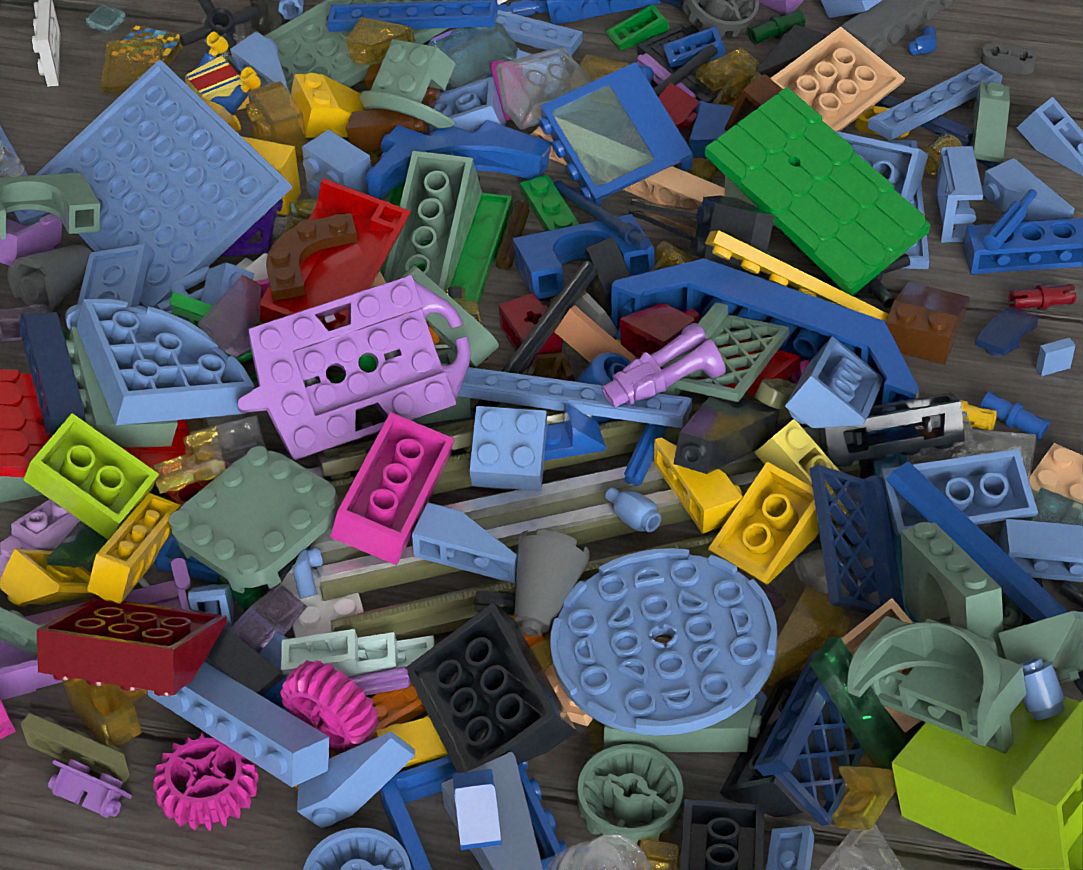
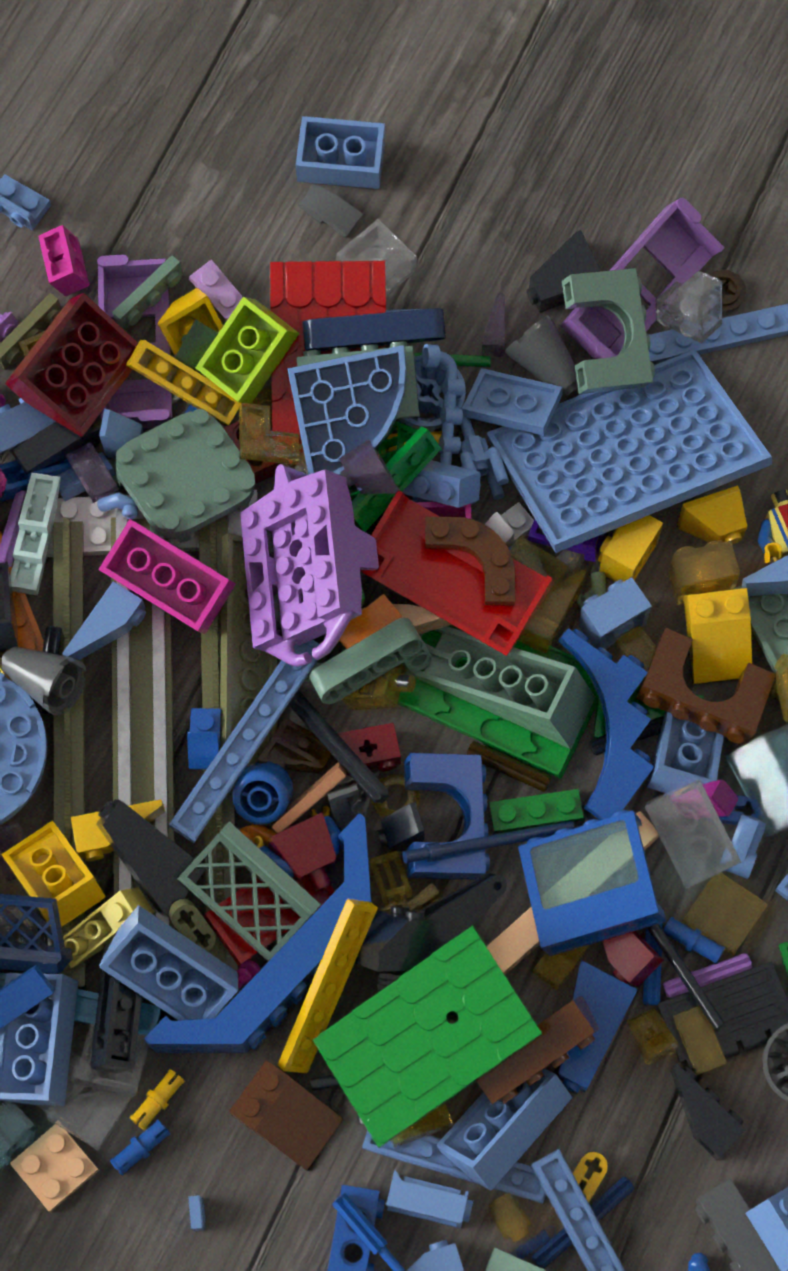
camera: 105 degrees right, 25 degrees up
sand green piece [359,39,456,129] -> none
medium blue brick [469,406,548,491] -> none
medium lavender piece [601,323,725,408] -> none
medium blue plant [605,487,661,532] -> none
blue axle [624,423,668,486] -> none
blue slope [663,26,727,67] -> none
dark green pin [748,9,806,45] -> none
light nougat slope [771,27,905,132] -> none
dark blue slope [975,307,1039,356] -> none
dark red pin [1008,284,1076,310] -> none

